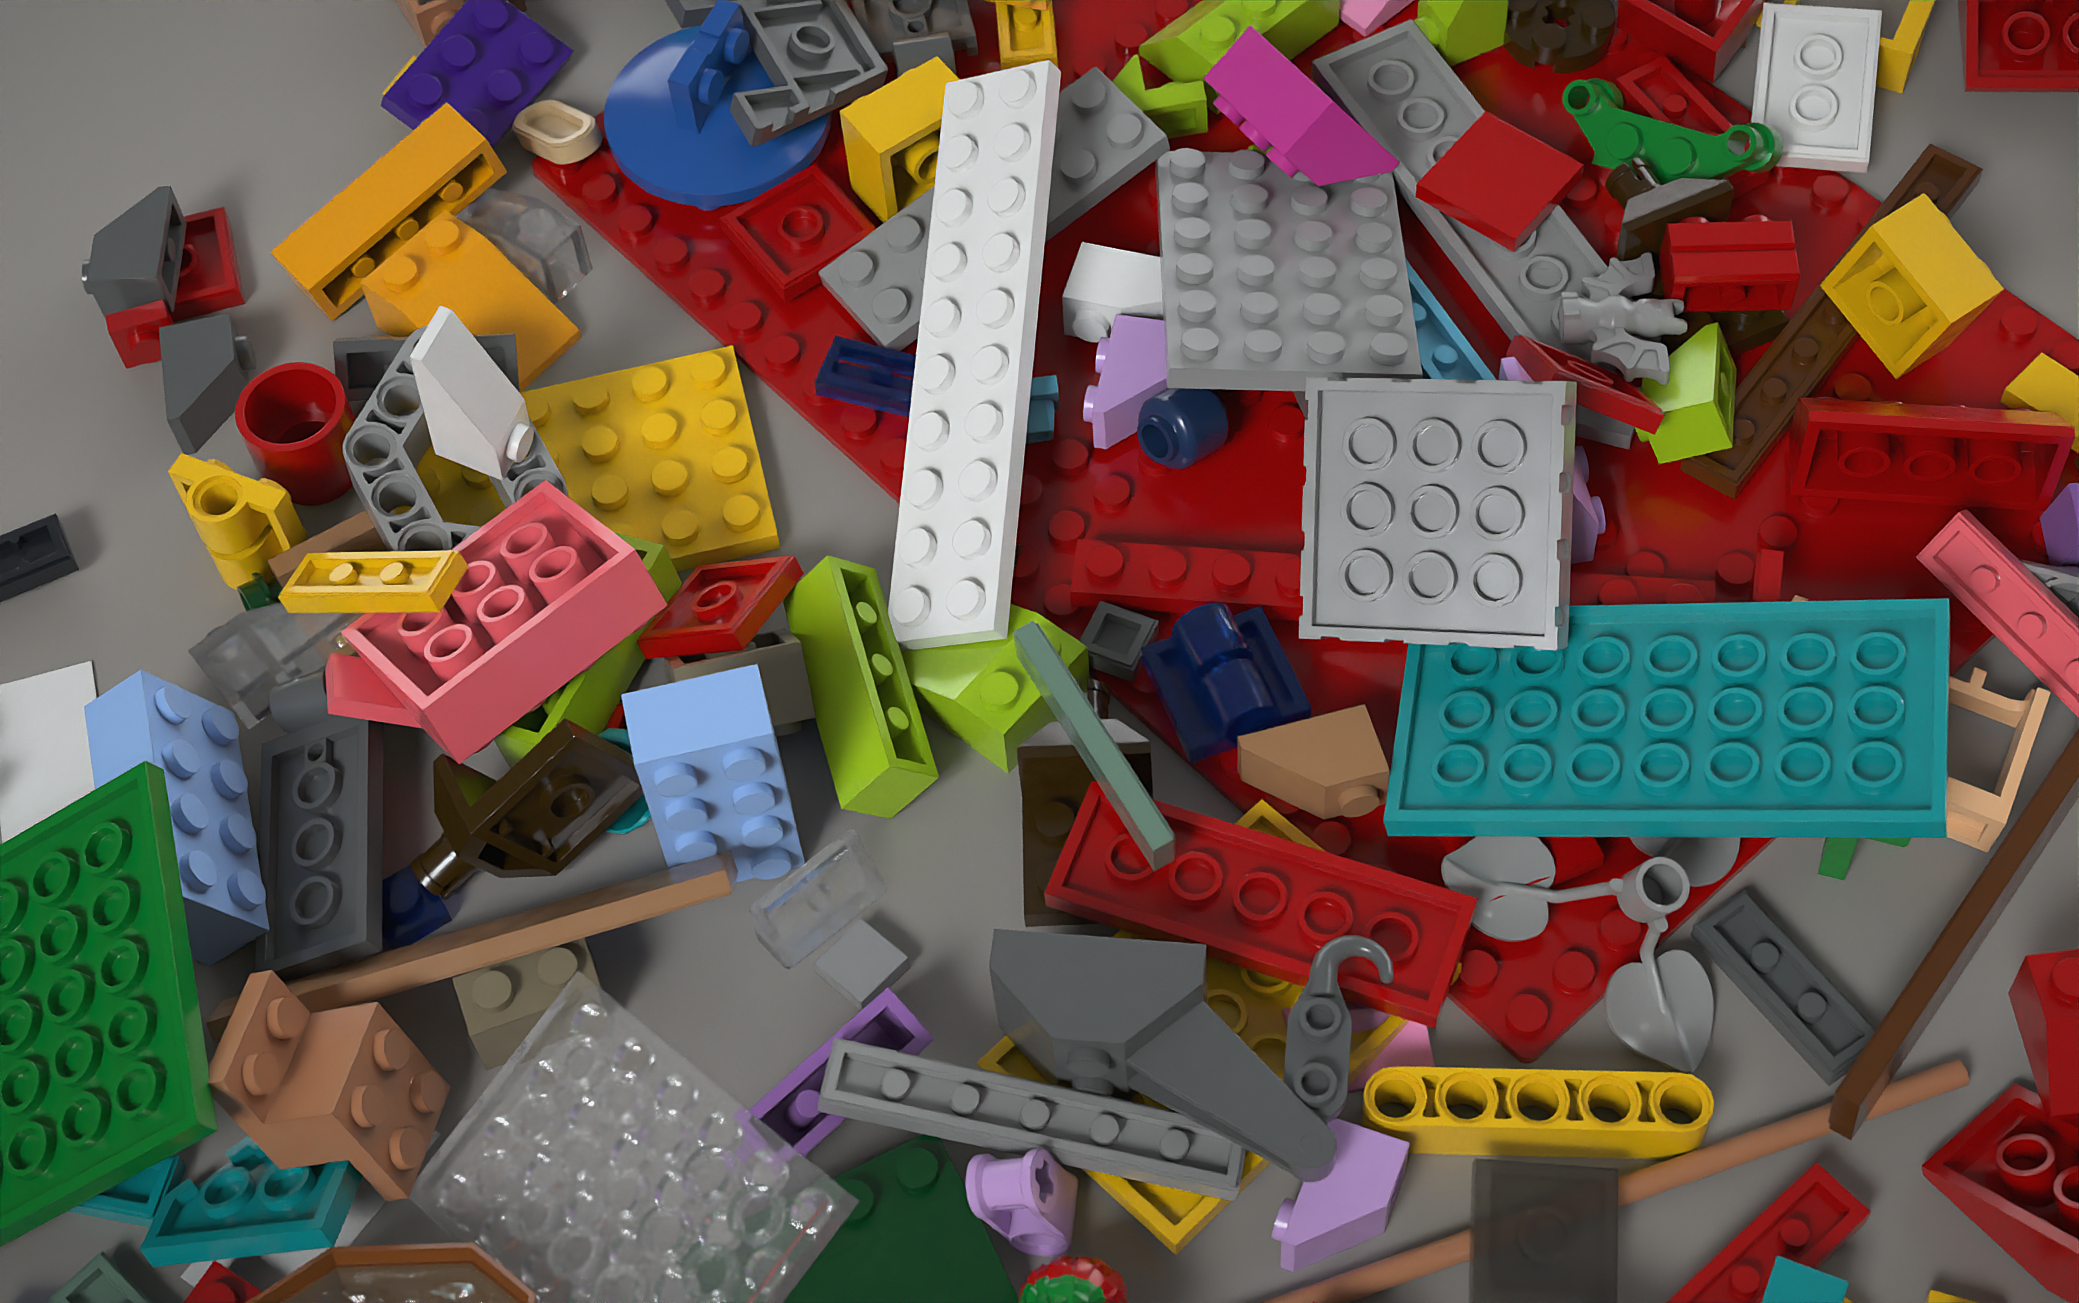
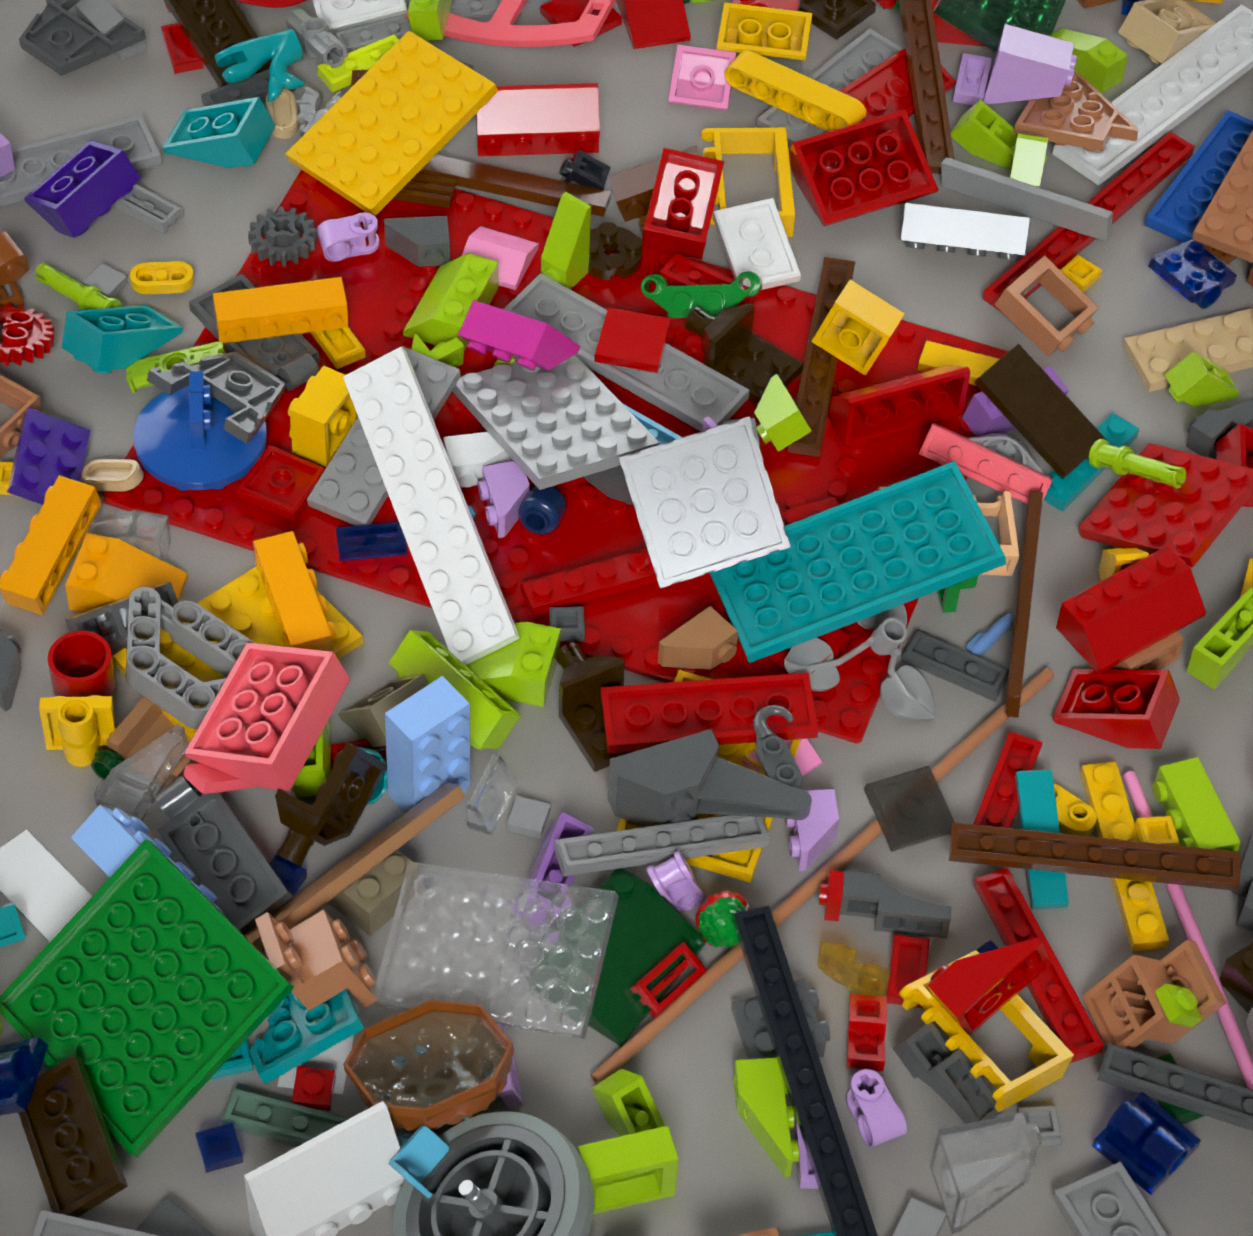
camera: 35 degrees left, 5 degrees down
yellow tile [278,550,469,613] -> none
white slope [410,305,534,481] -> none
red tile [636,556,804,659] -> none
sand green tile [1013,621,1176,872] -> none
clear blue plate [1141,603,1312,764] -> none
yellow beam [1361,1066,1714,1160] -> none
red tile [1506,334,1665,435] -> none
light grey animal [1559,253,1687,385] -> none
red brick [1659,215,1800,312] -> none
red tile [1748,548,1784,602] -> none
none -> light orange brick [253,531,337,652]
none -> medium blue piece [966,613,1014,656]

